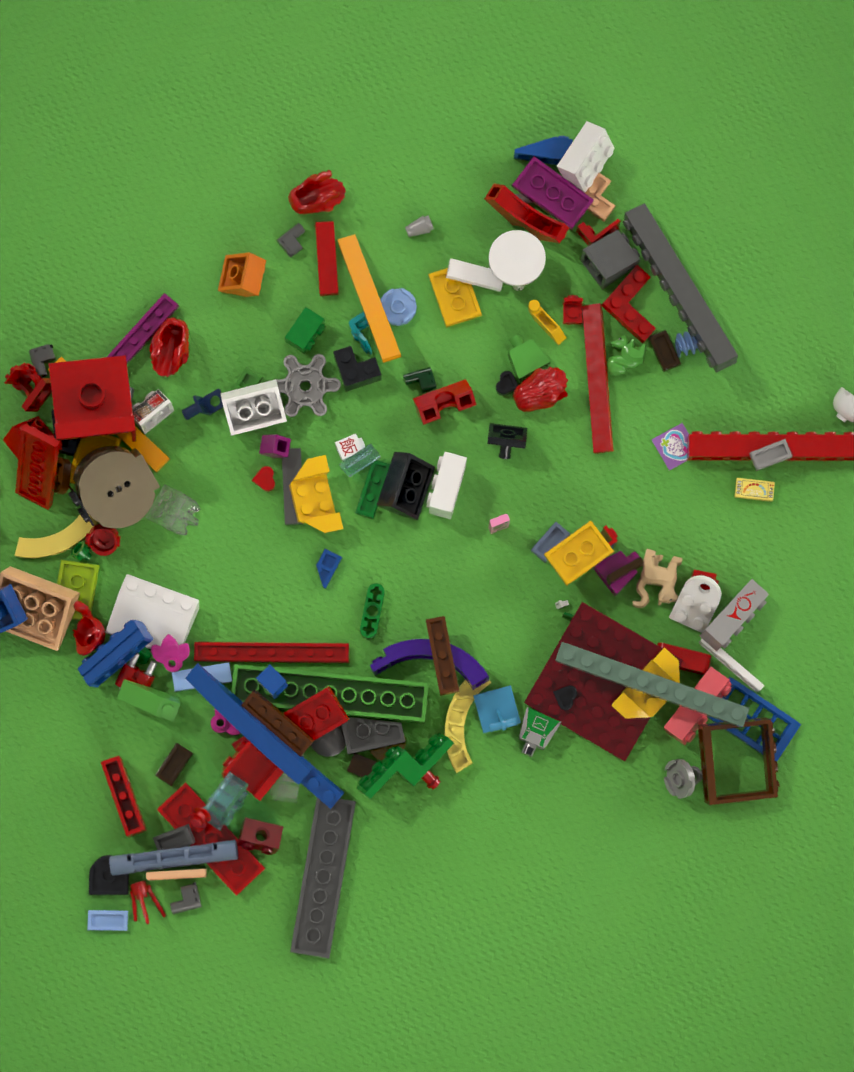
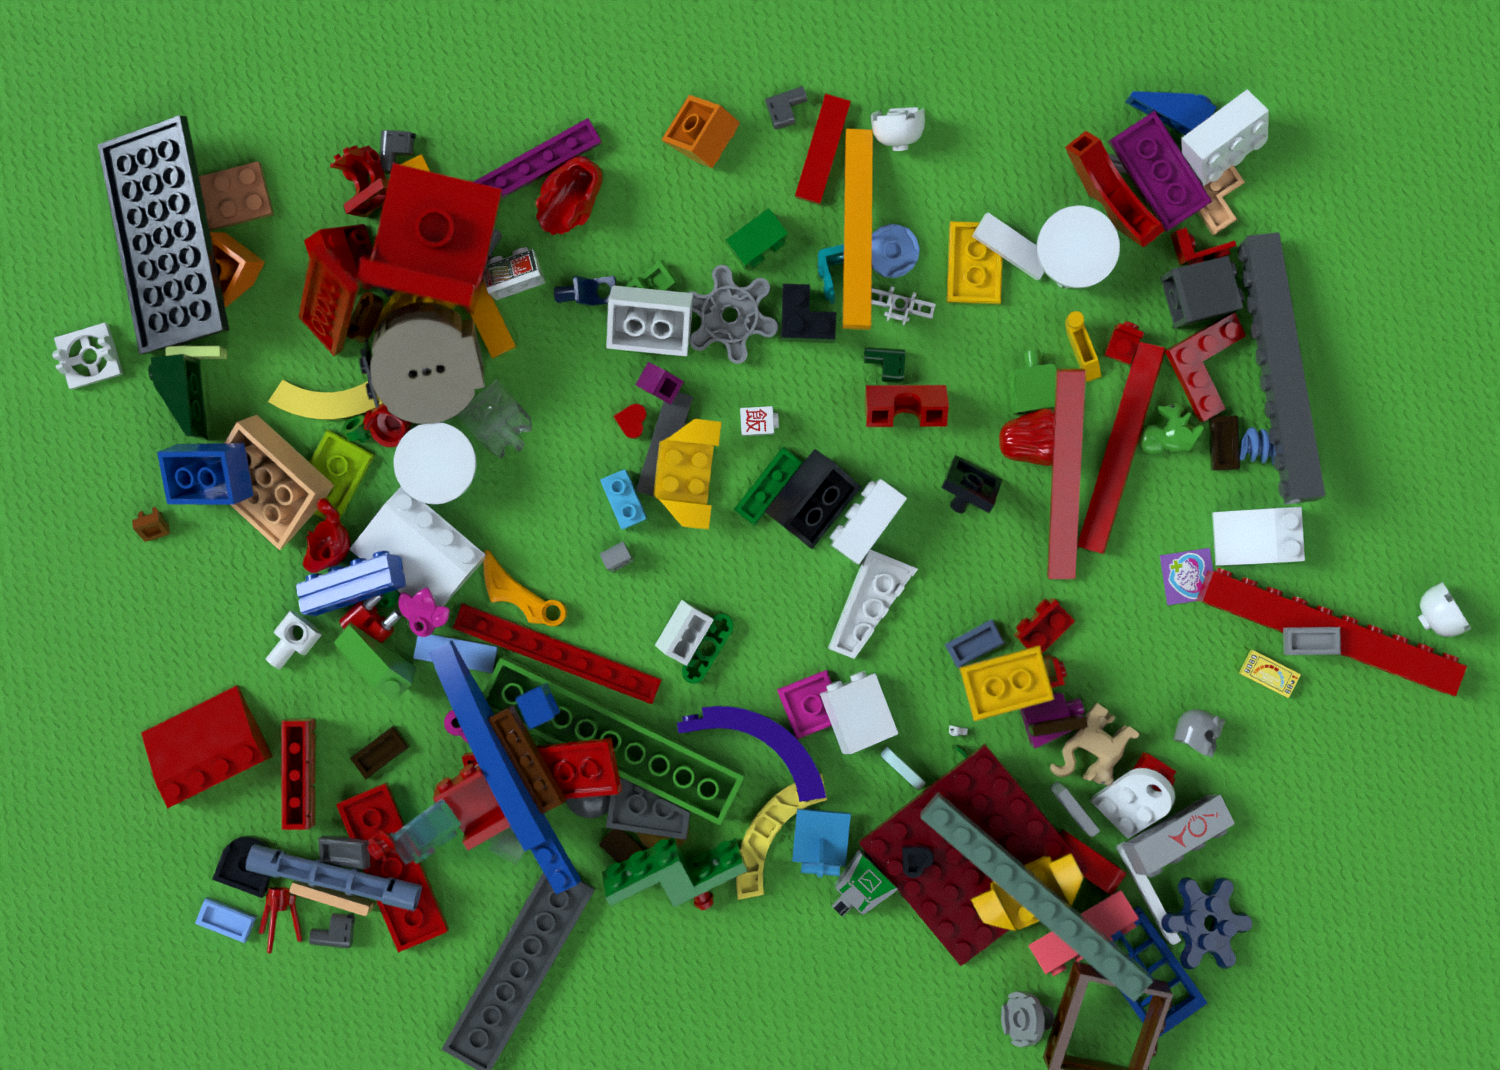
camera: 25 degrees right, 10 degrees up
dark red brick [237,817,283,855] -> none
red hair [288,170,346,214] -> none
blue tile [316,549,342,589] -> none
clear light blue tile [339,444,381,477] -> none
light grey cone [405,215,434,237] -> none
reddish brown plate [426,616,459,696] -> none
bright pink tile [488,514,510,534] -> none
black tile [496,371,518,396] -> none
none -> red slope [141,685,273,808]
none -> white piece [266,610,322,670]
none -> white piece [394,422,477,504]
none -> light orange piece [484,550,567,626]
none -> medium azure brick [600,469,648,530]
none -> light grey brick [600,541,634,573]
none -> white brick [655,600,714,666]
none -> dark pink tile [777,670,832,739]
none -> white brick [820,671,898,754]
none -> white wing [828,550,918,659]
none -> white cylinder [871,107,925,151]
none -> white piece [871,286,936,325]
none -> light aqua tile [880,746,926,790]
none -> red bracket [1014,598,1075,654]
none -> red tile [1047,369,1086,579]
none -> light grey tile [1050,781,1100,837]
none -> dark blue plate [1161,877,1252,969]
none -> light grey helmet [1173,709,1225,758]
none -> white slope [1212,507,1305,566]

